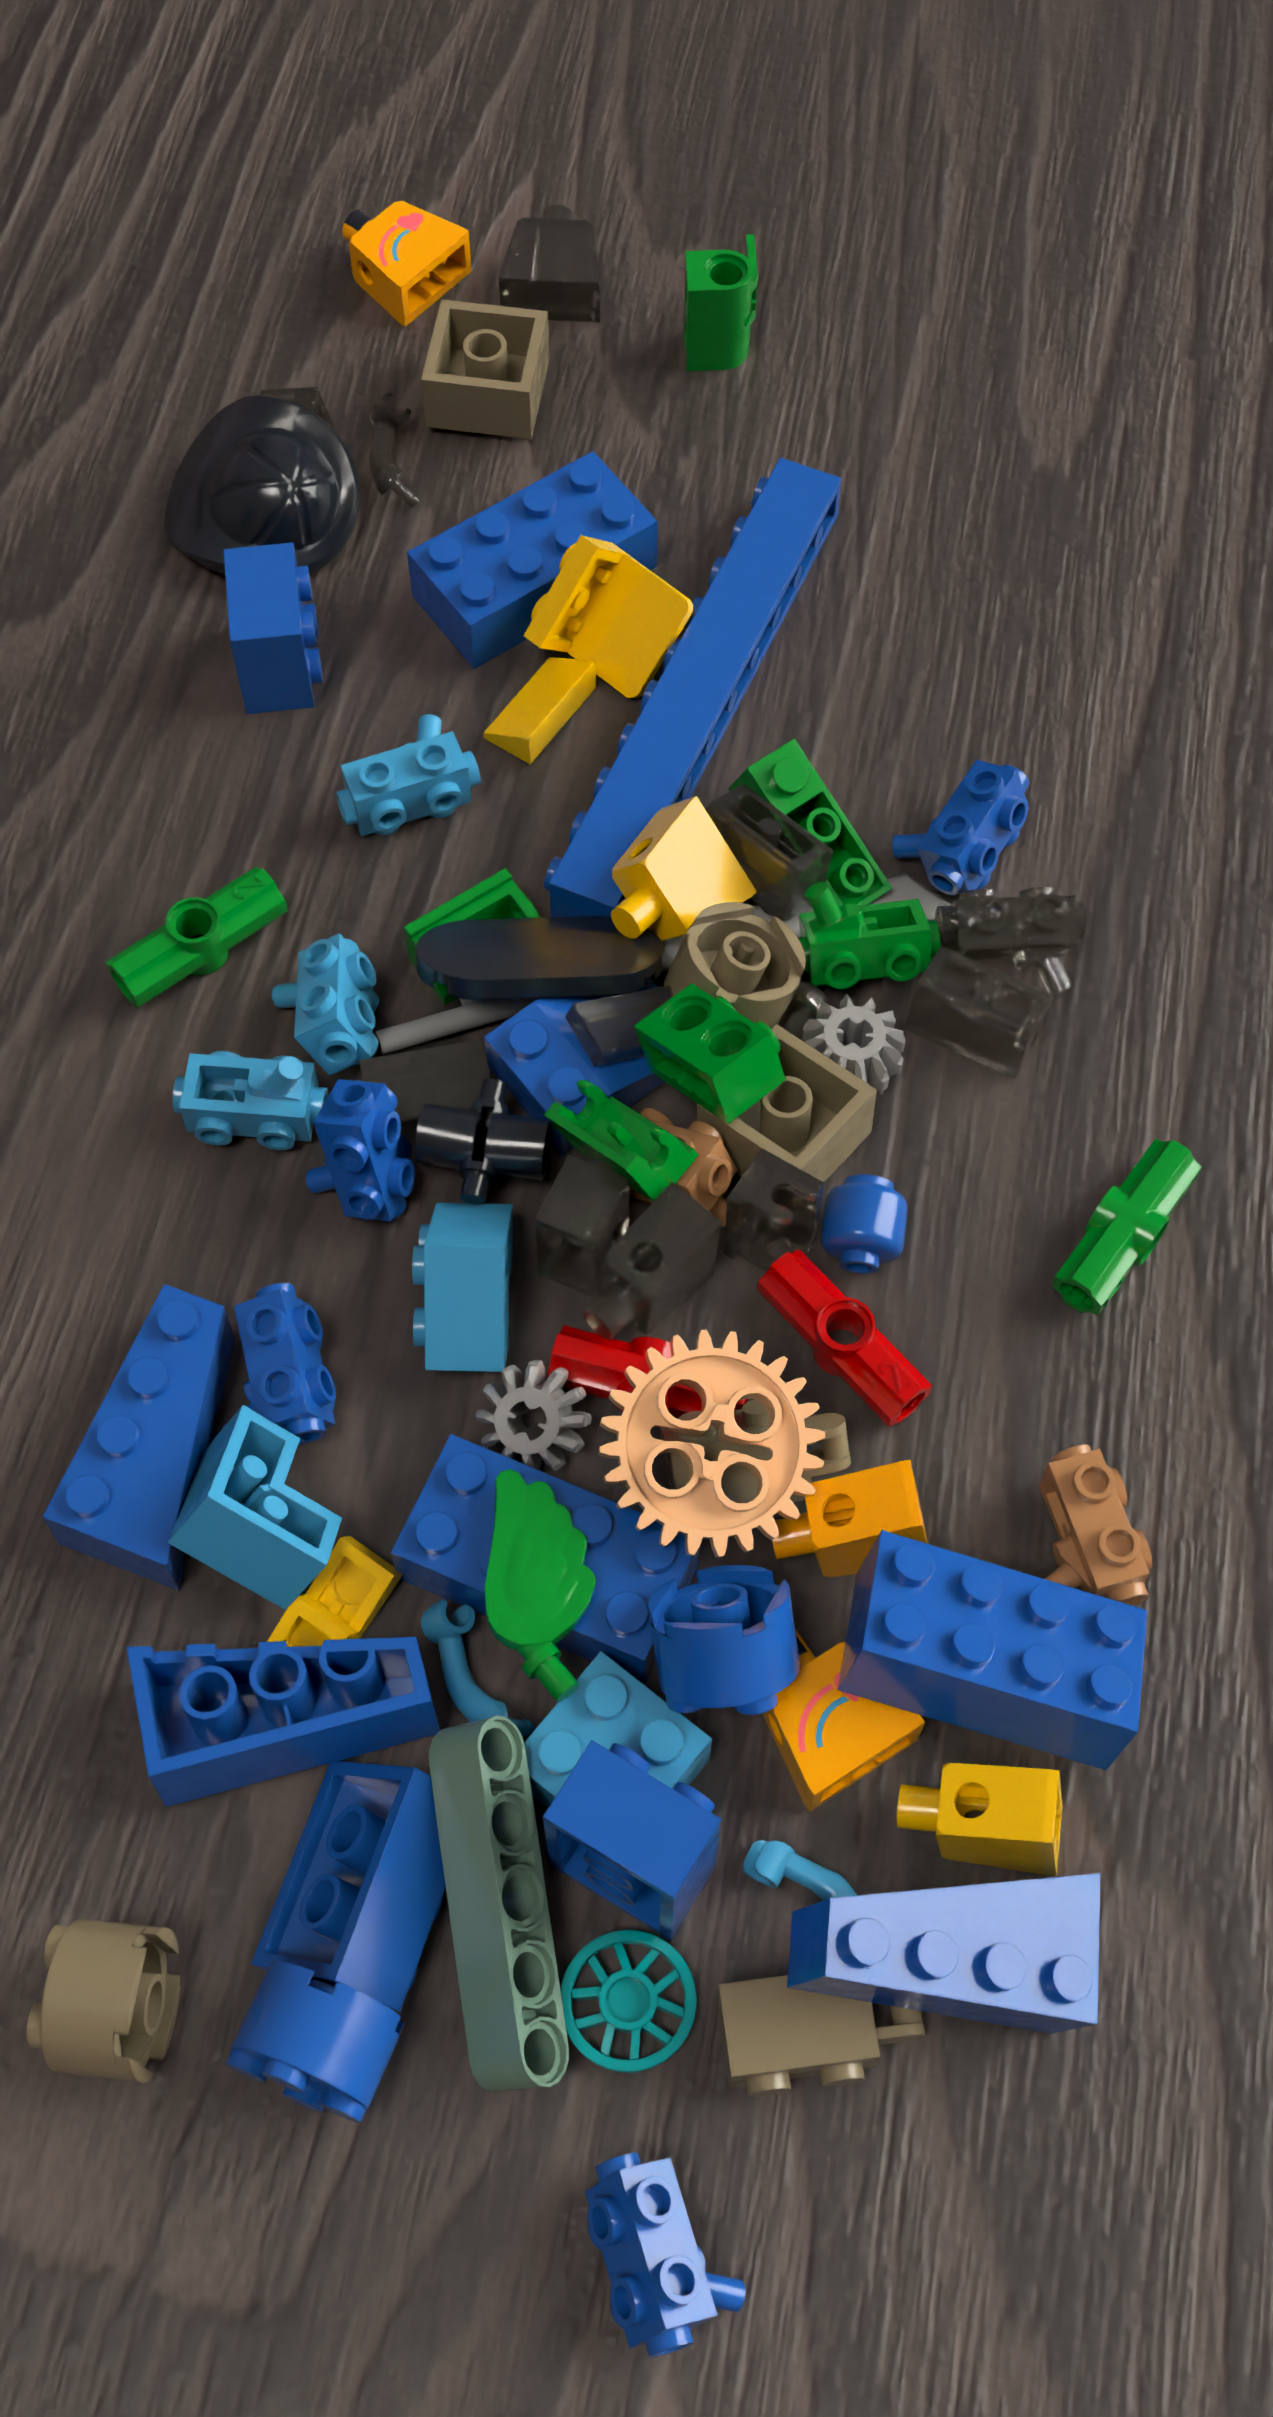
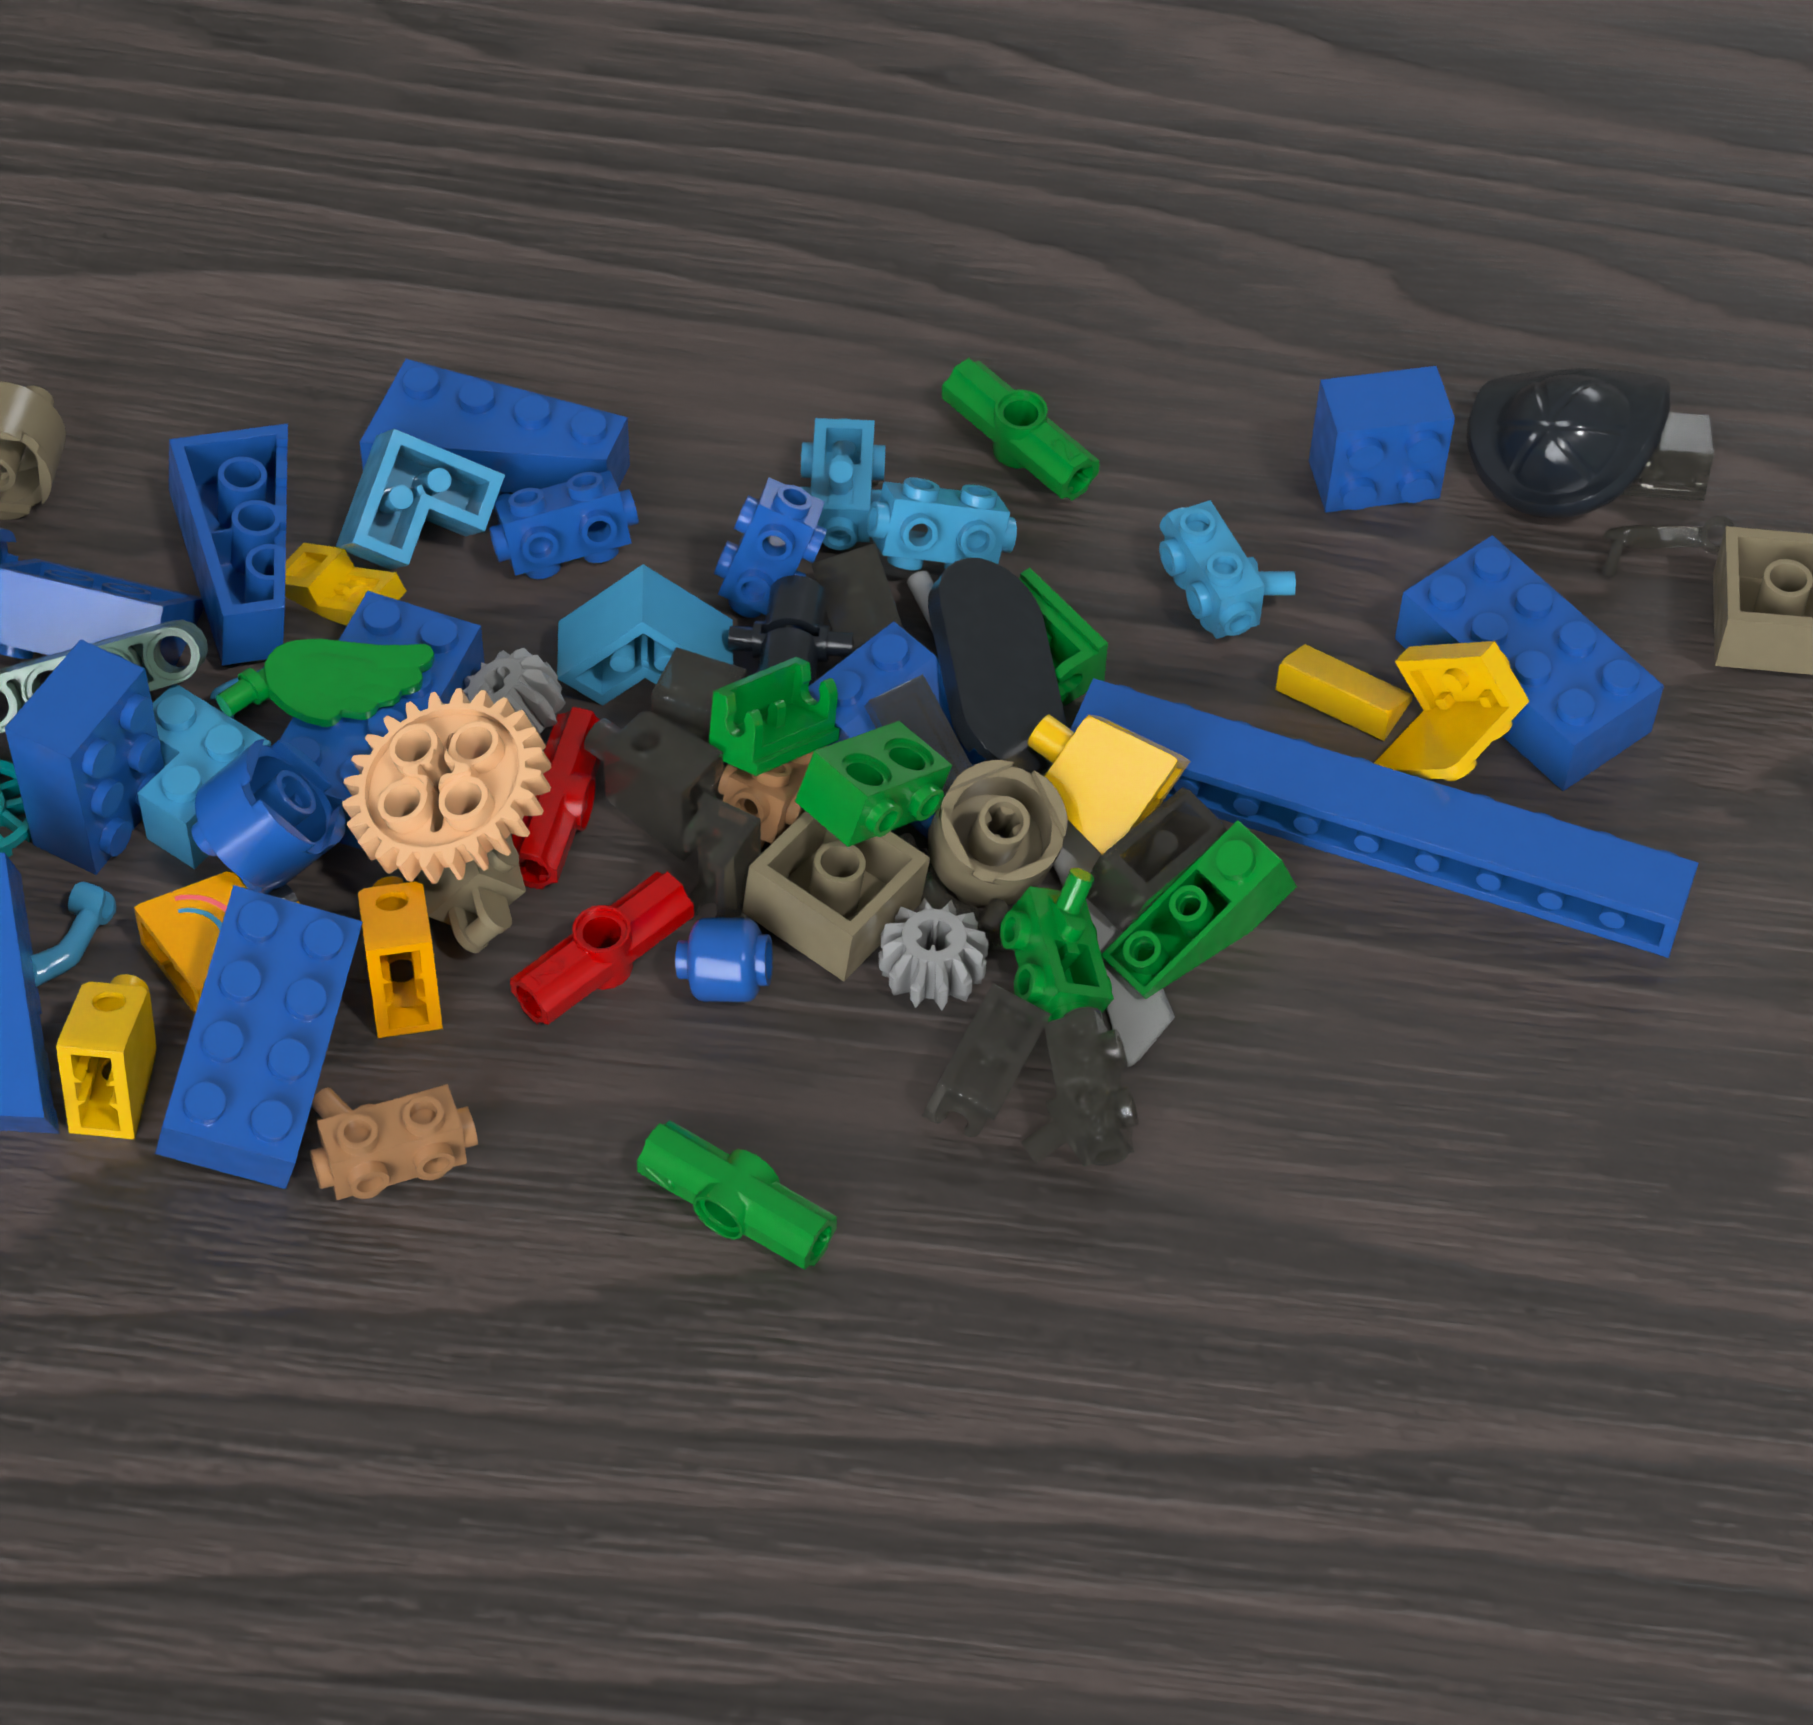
camera: 85 degrees right, 10 degrees down
blue brick [892,759,1030,897] -> none

